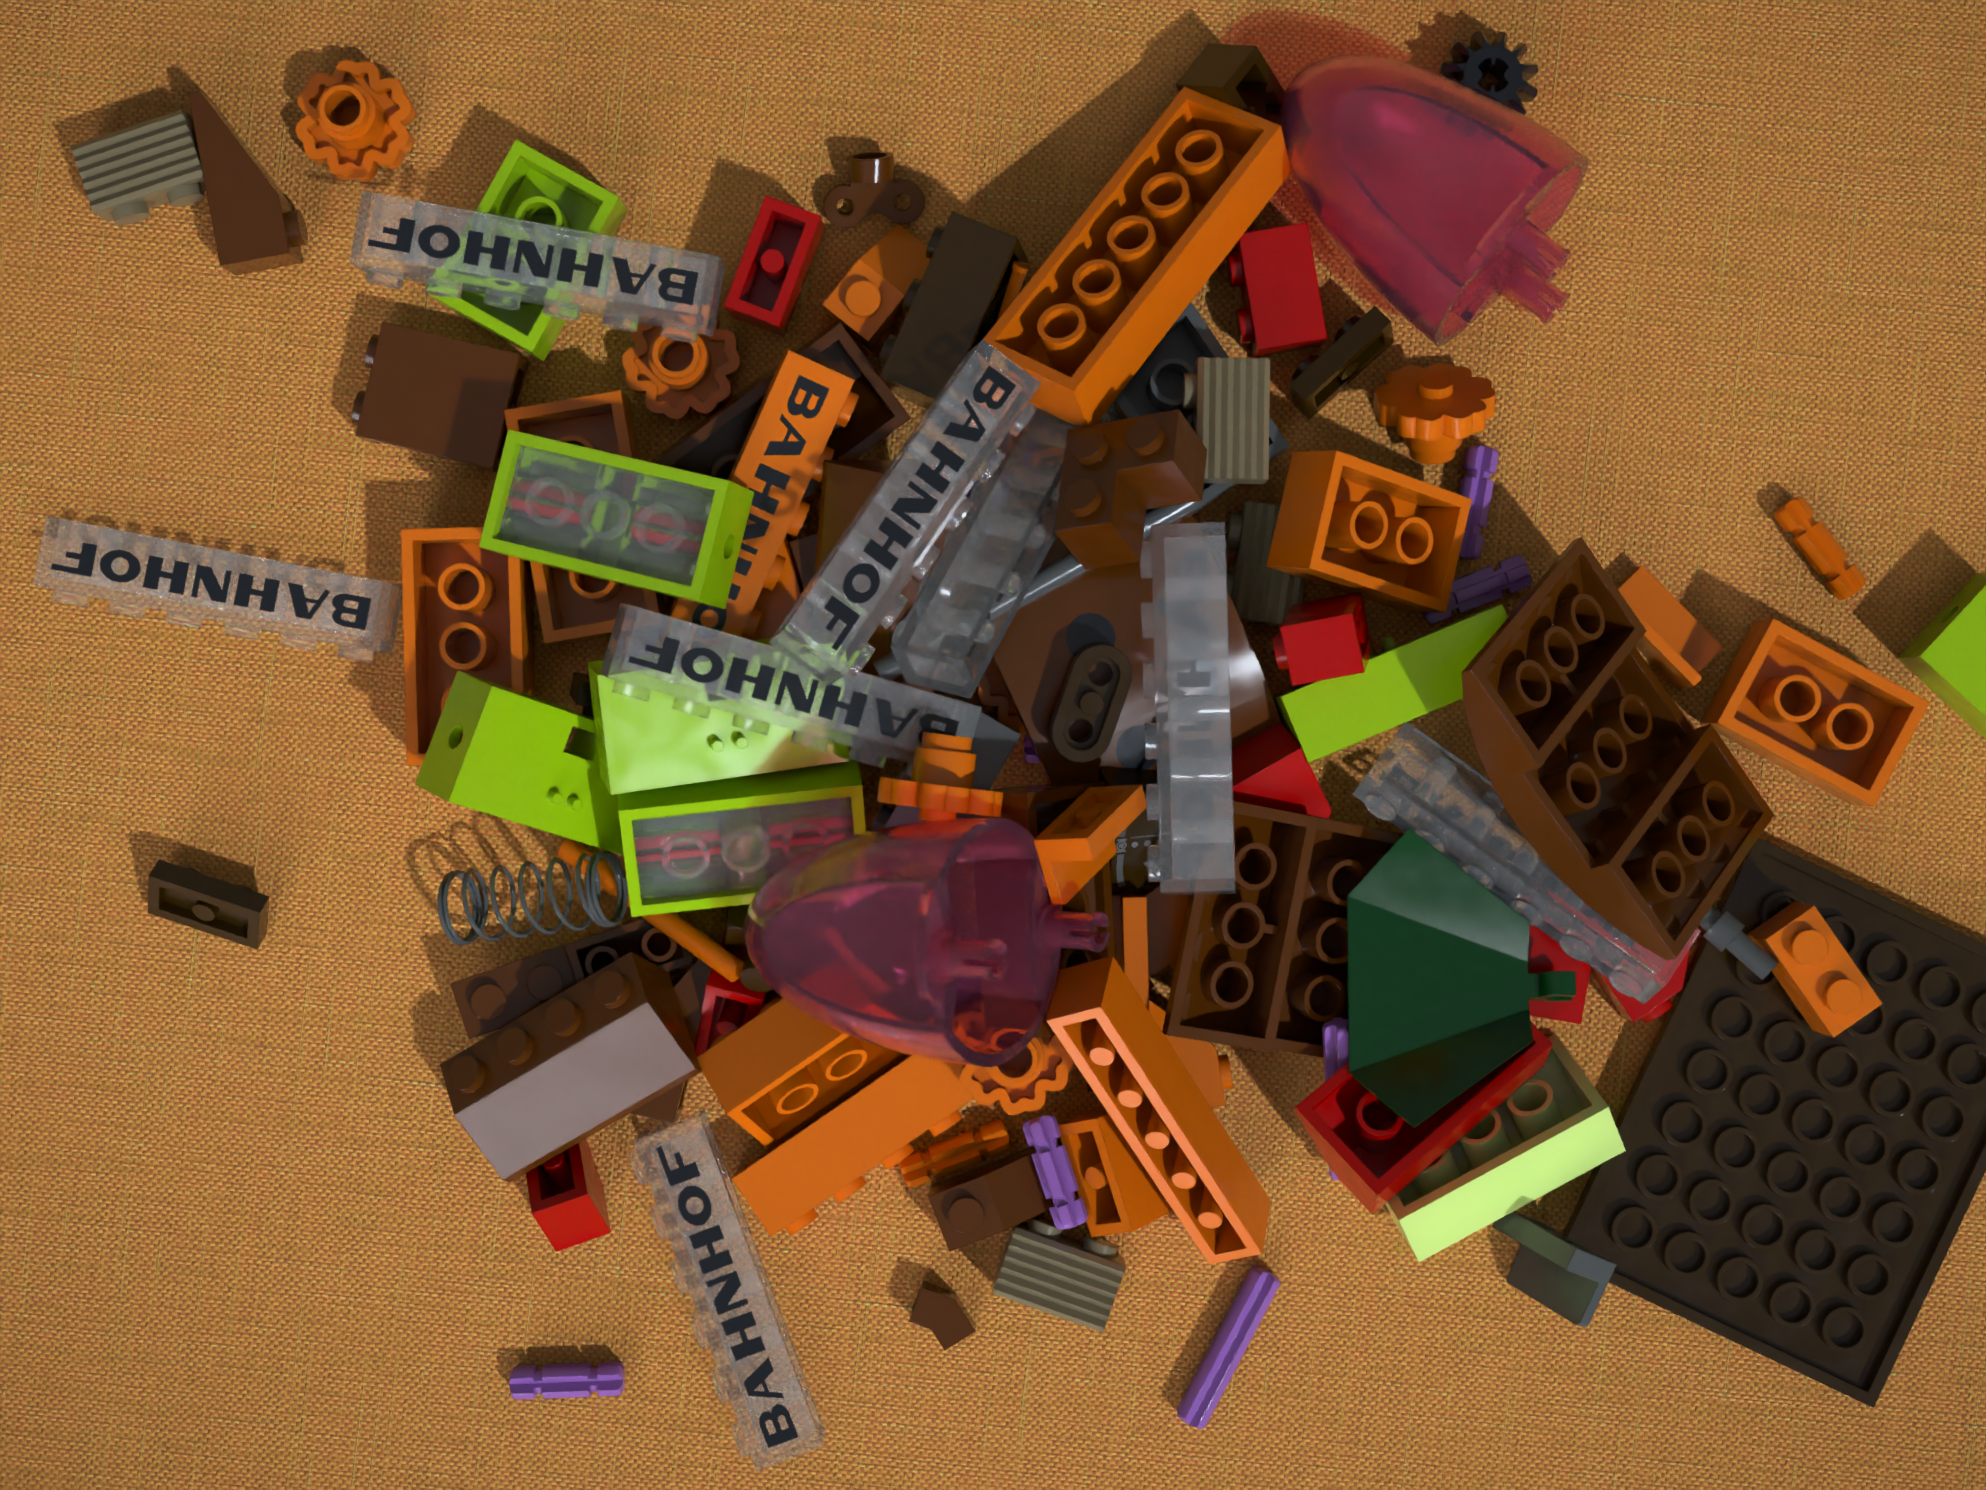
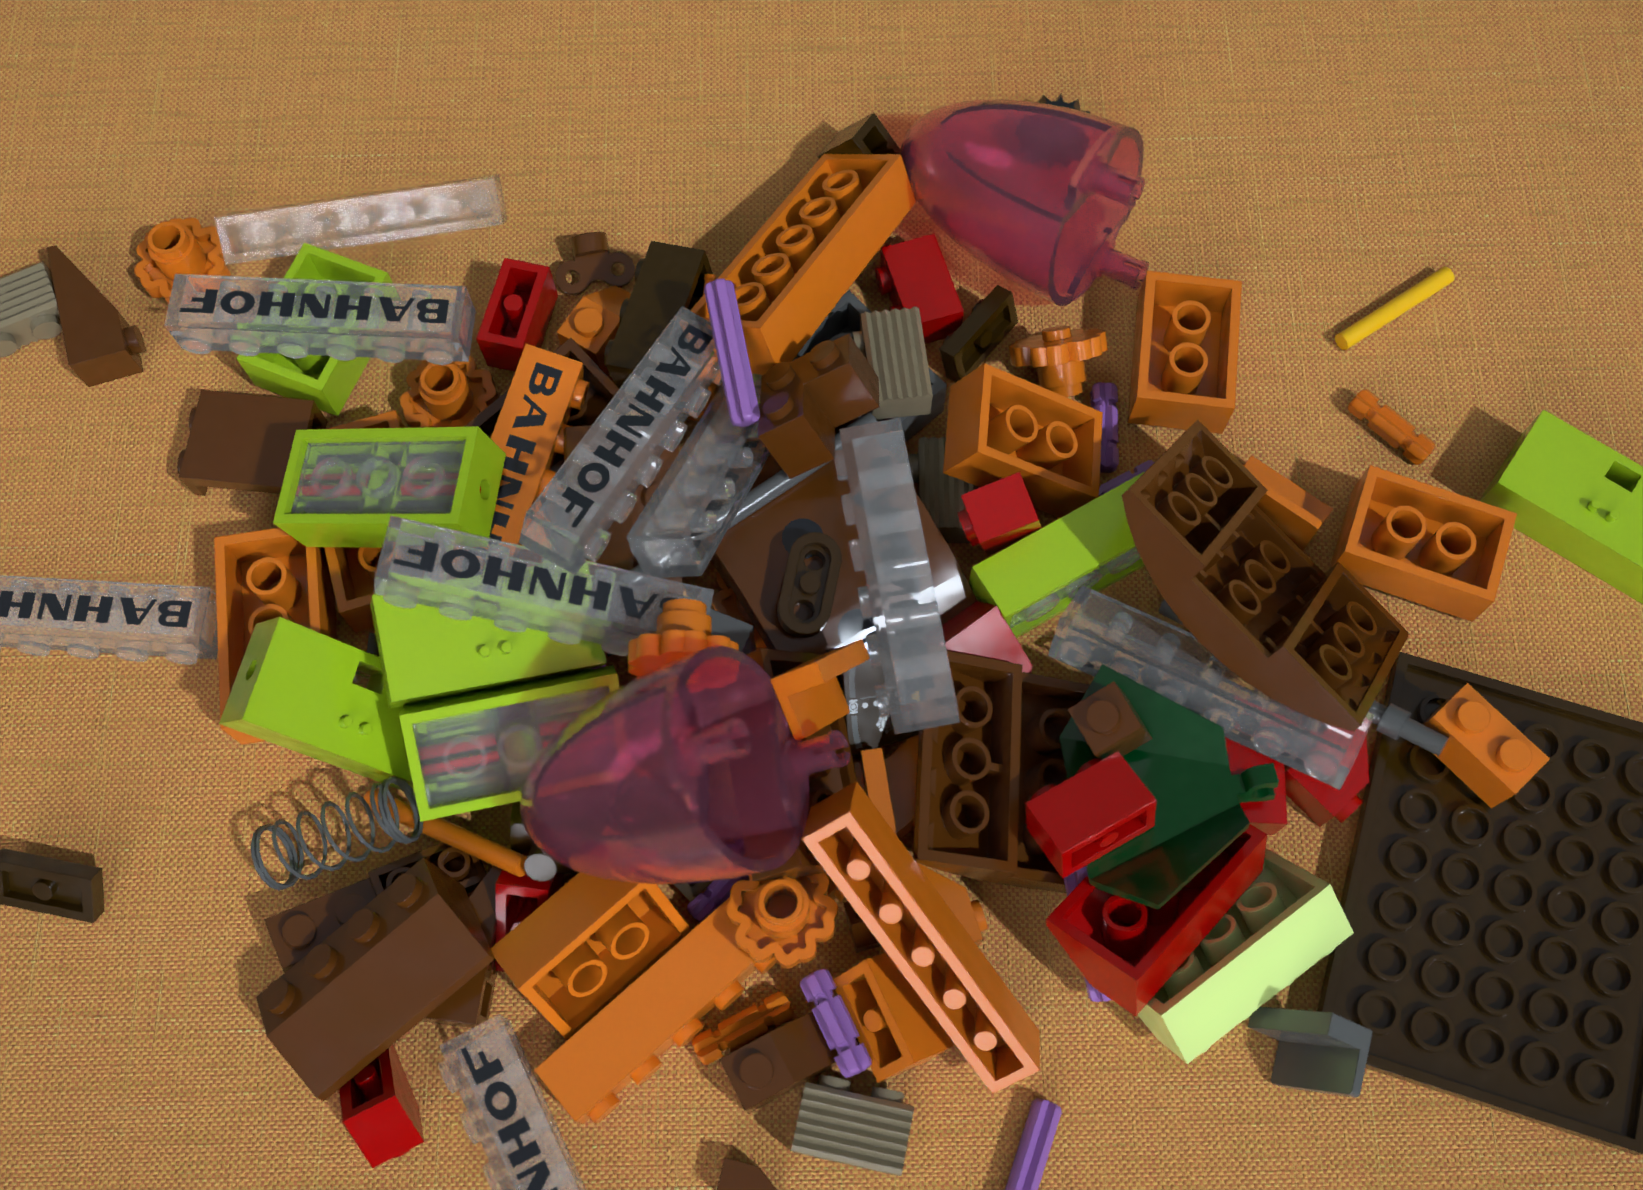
camera: 10 degrees left, 20 degrees down
none -> clear brick [214,174,508,265]
none -> medium lavender axle [704,278,760,427]
none -> red brick [1025,751,1156,879]
none -> reddish brown brick [1068,681,1153,760]
none -> orange brick [1127,270,1242,434]
none -> yellow bar [1335,266,1455,351]

